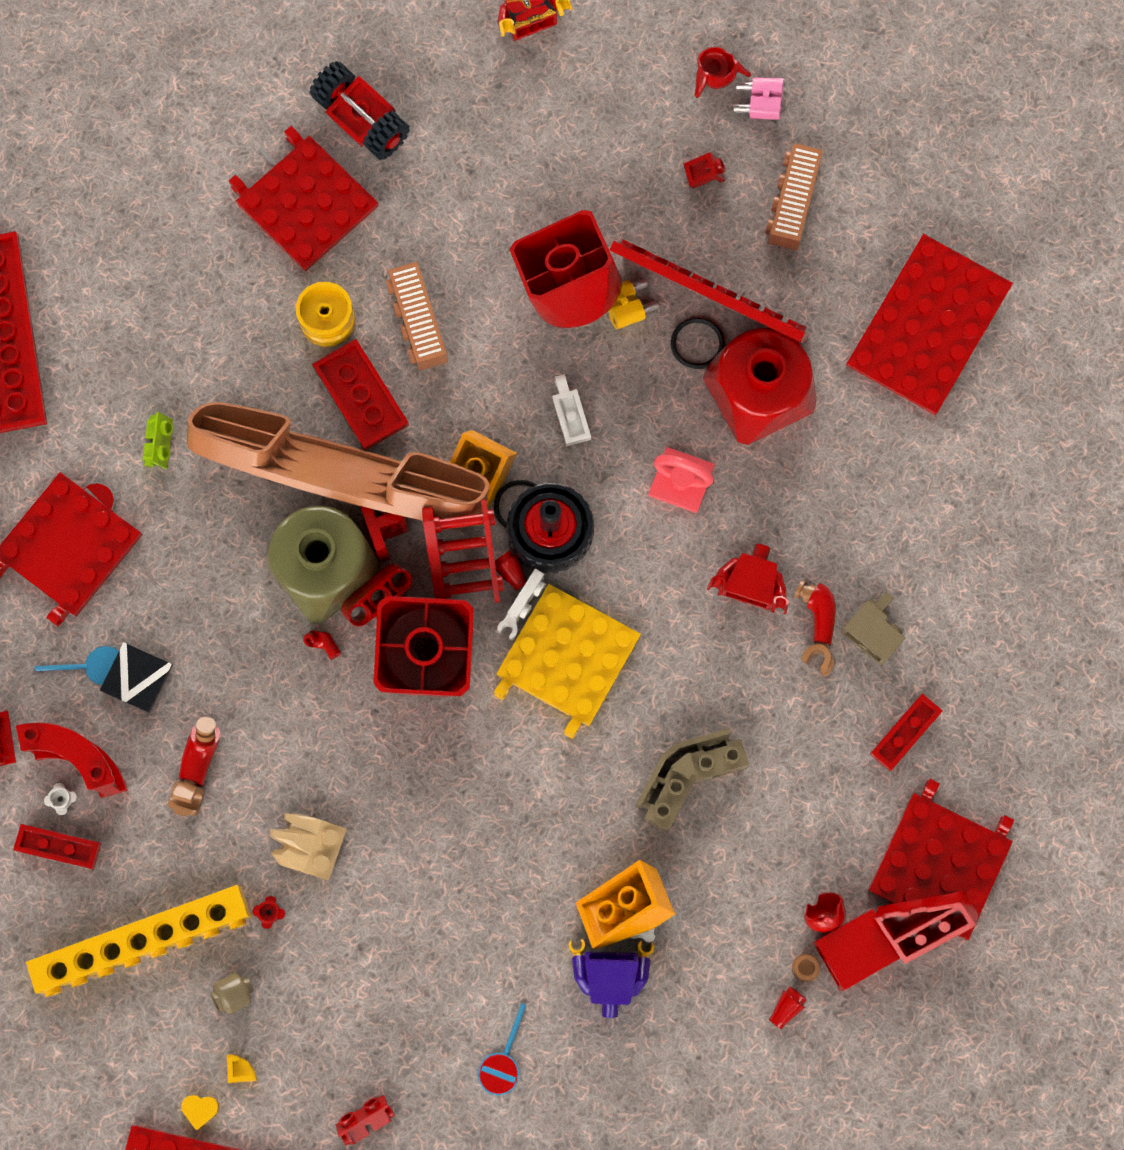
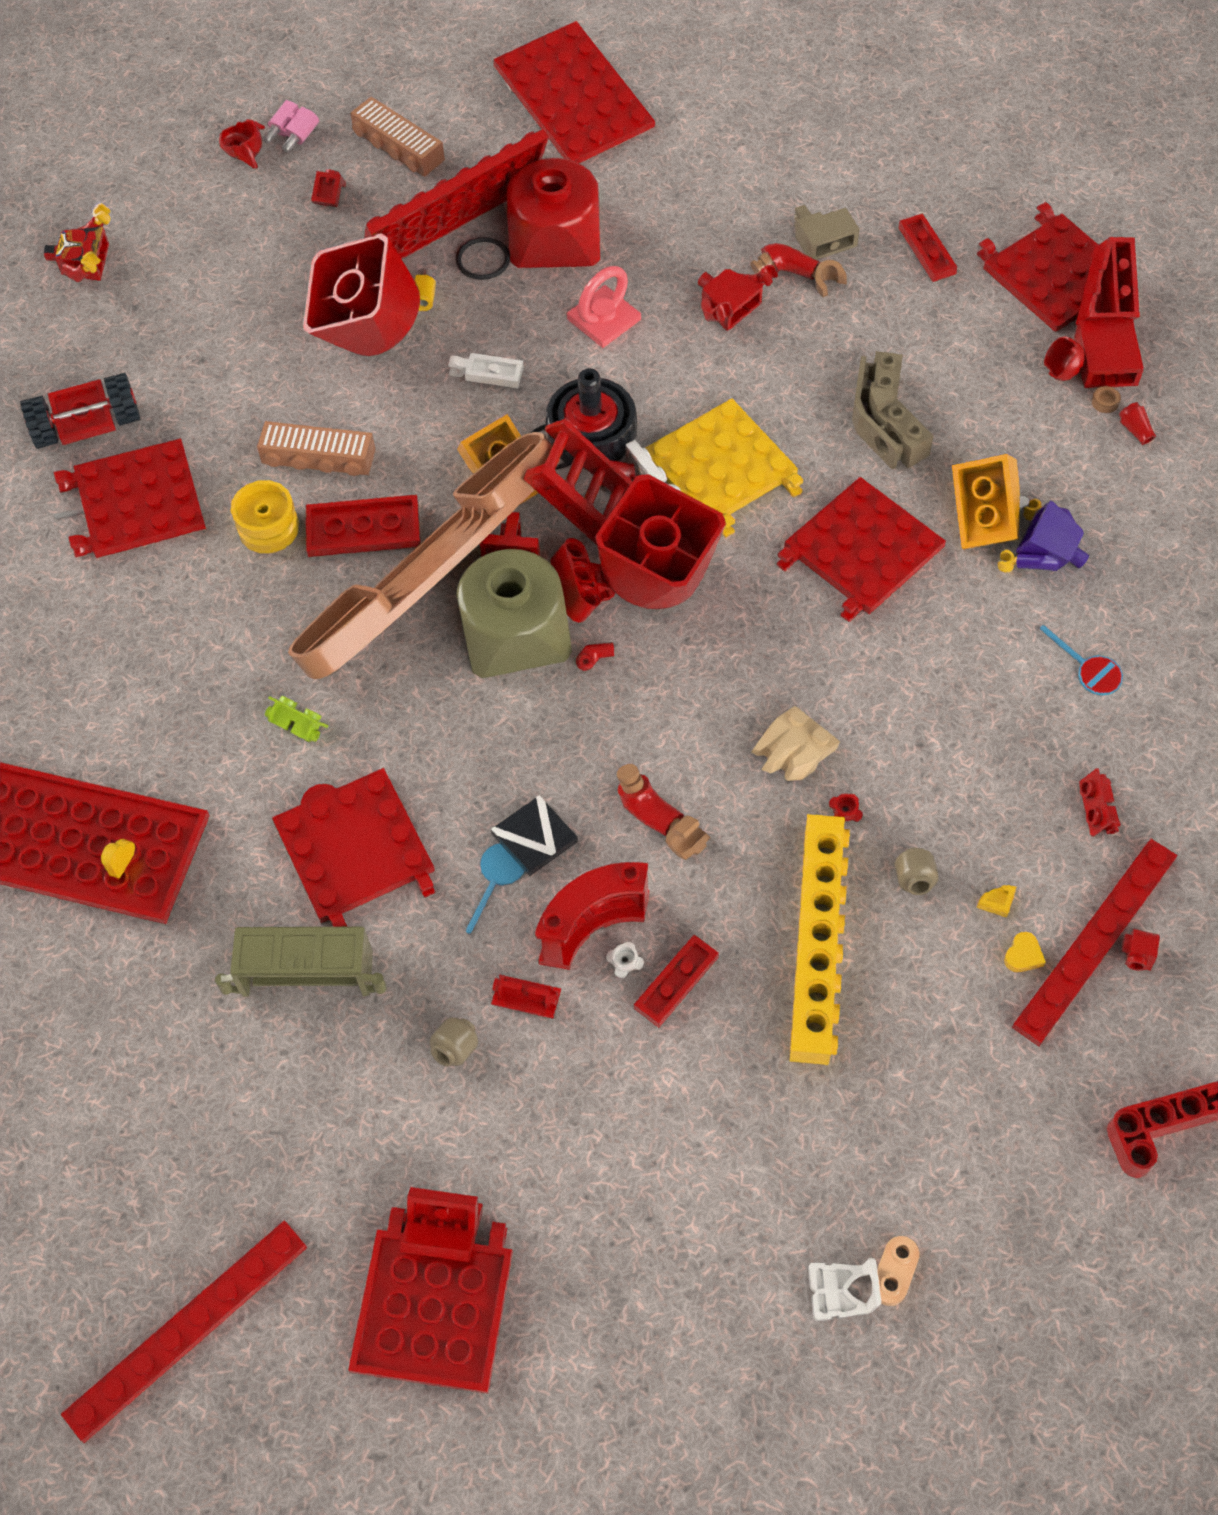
camera: 60 degrees left, 15 degrees down
none -> red plate [777,477,946,622]

